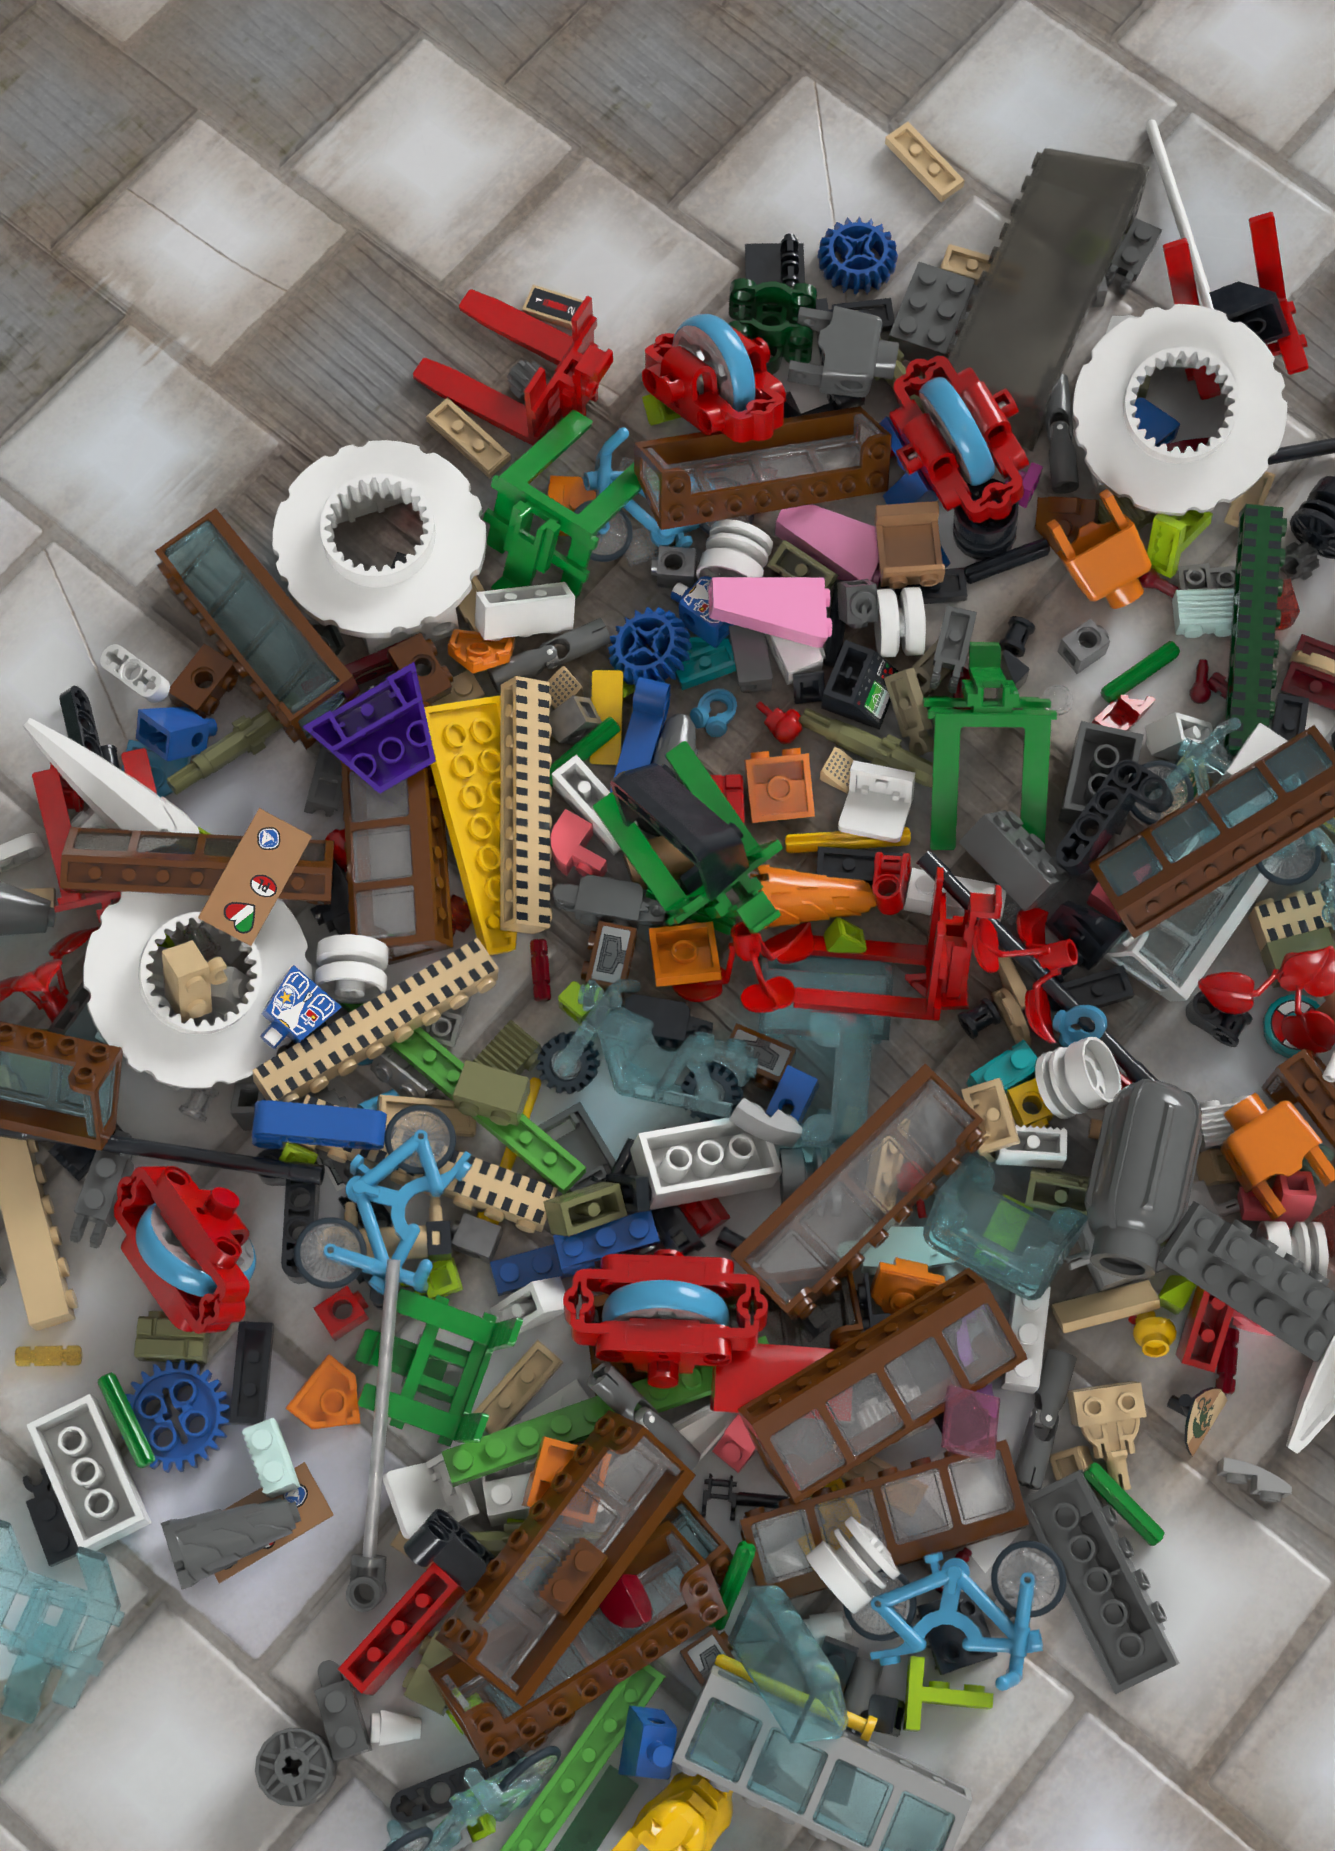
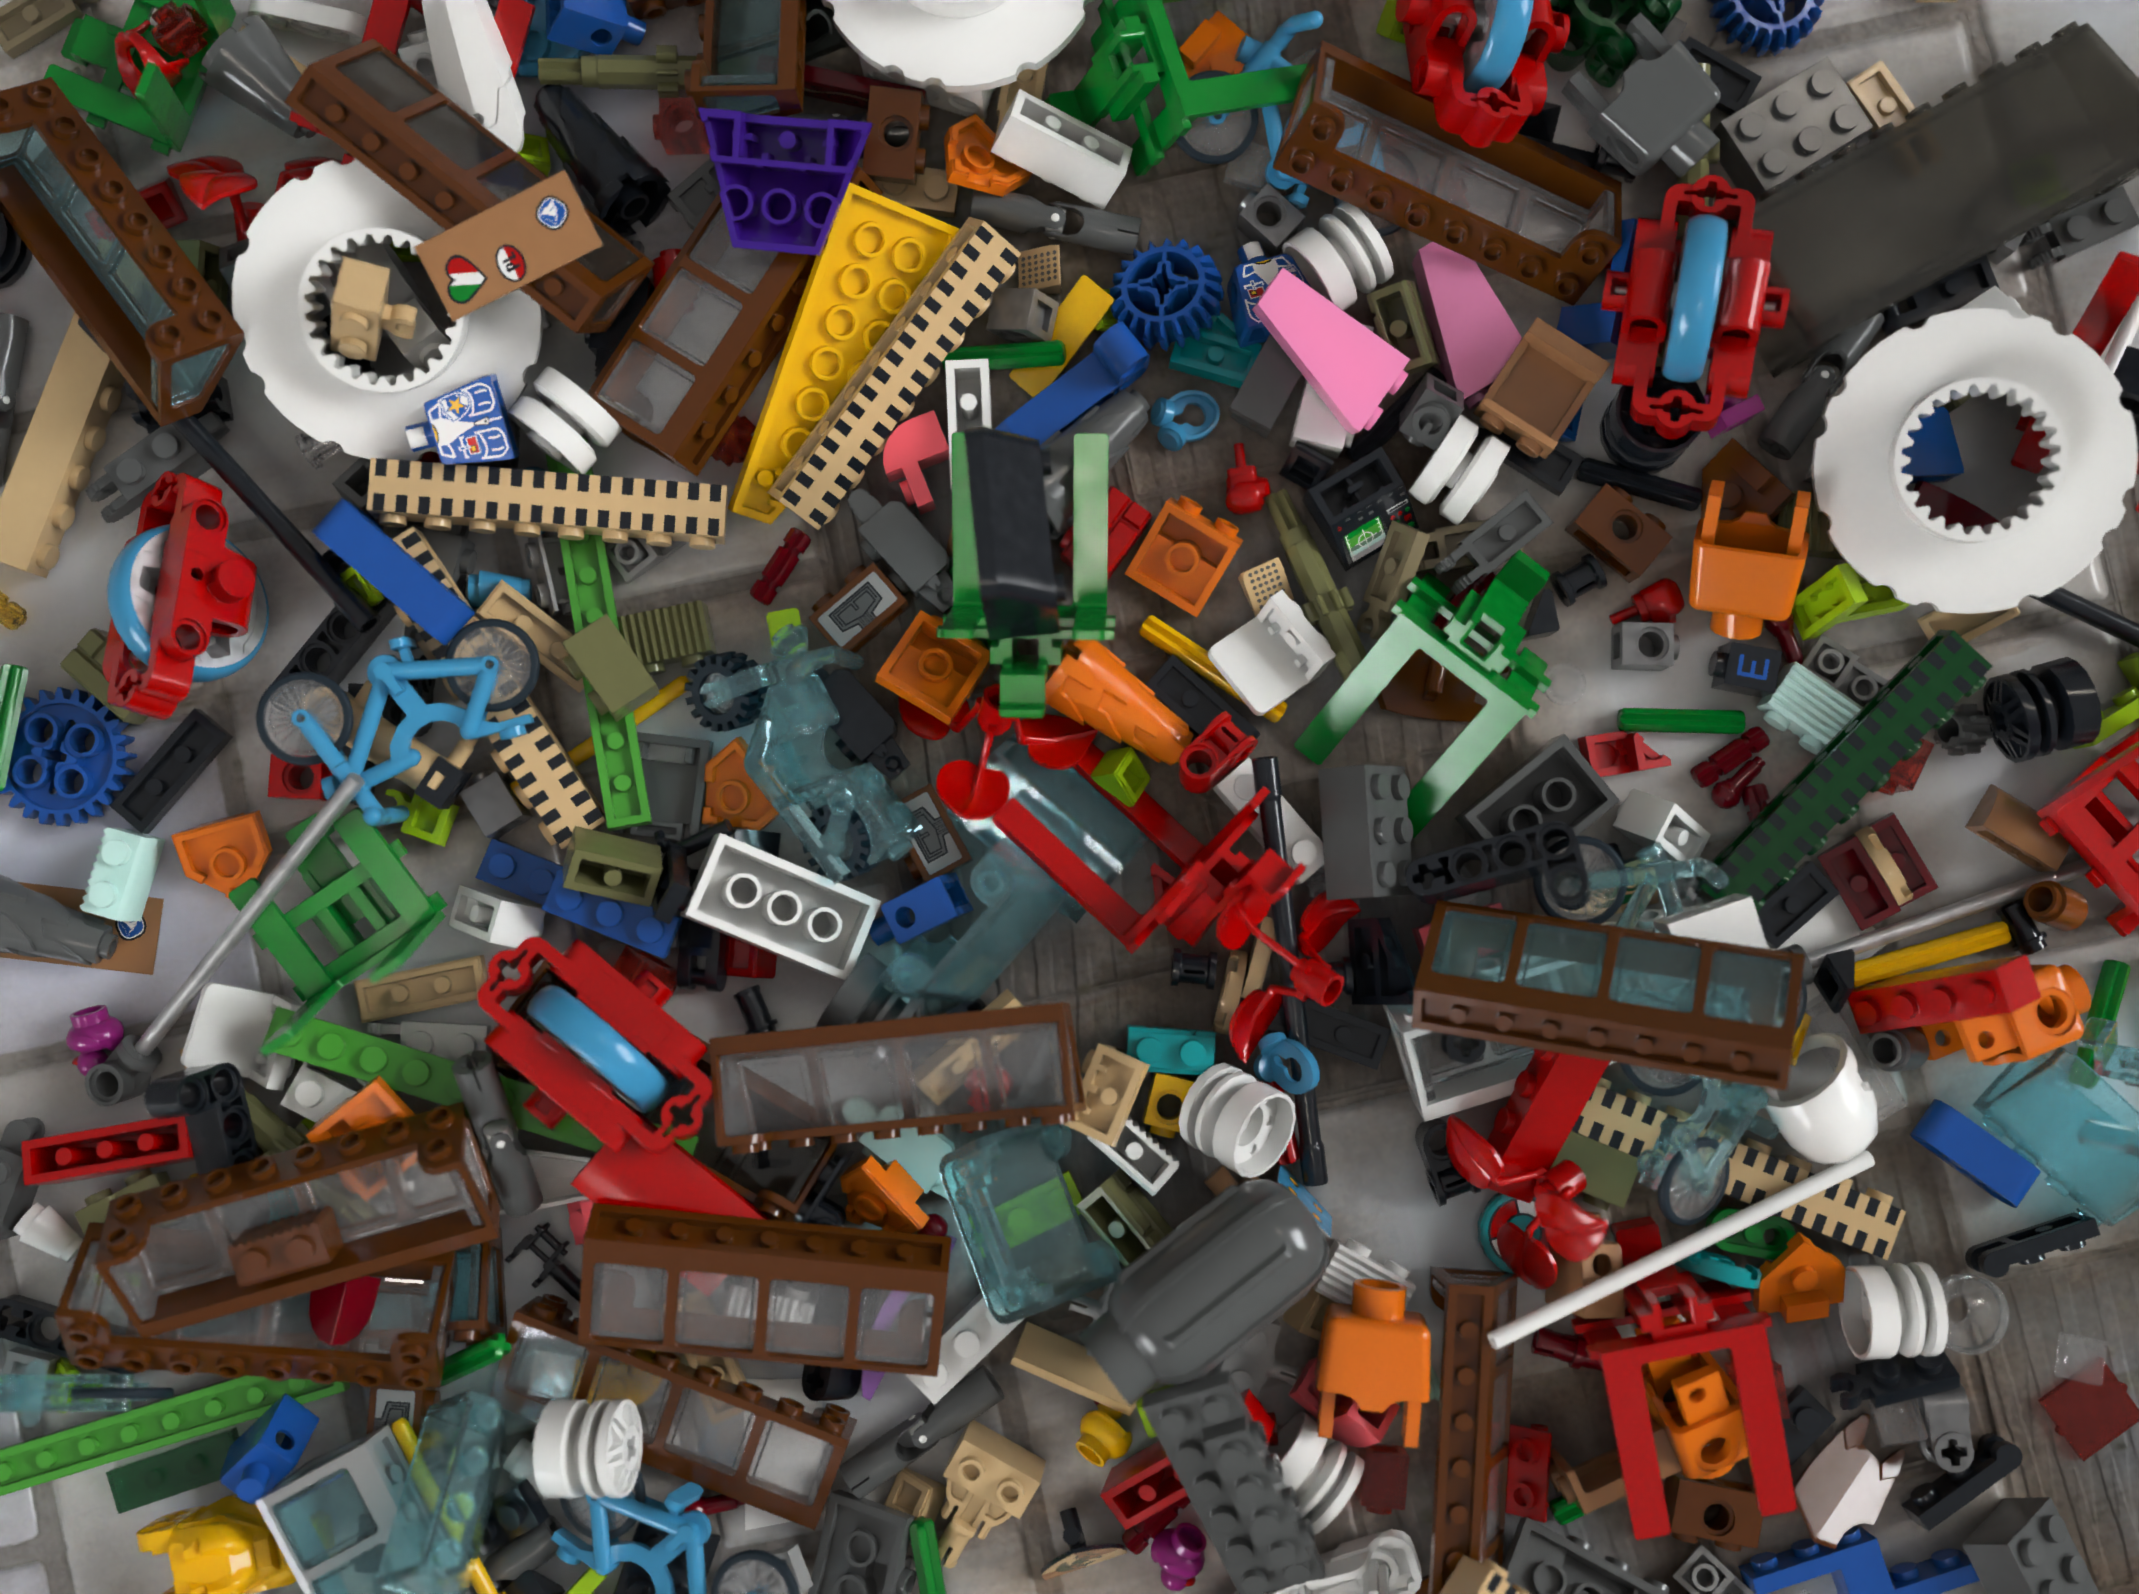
camera: 35 degrees right, 15 degrees up
light grey slope [729,1097,805,1148] -> none
clear pink piece [941,1385,1000,1460] -> none
none -> magenta animal [66,1005,124,1076]
none -> black cone [533,85,671,238]
none -> clear red brick [653,97,710,155]
none -> orange plate [701,736,794,830]
none -> magenta animal [1150,1522,1207,1591]
none -> reddish brown shield [1377,649,1509,722]
none -> black bush [1440,1033,1486,1064]
none -> red brick [1486,1049,1610,1204]
none -> reddish brown brick [1564,483,1673,583]
none -> red piece [1609,578,1685,625]
none -> dark red axle [1690,726,1770,788]
none -> black brick [1708,641,1782,698]
none -> black plate [1870,252,2000,336]

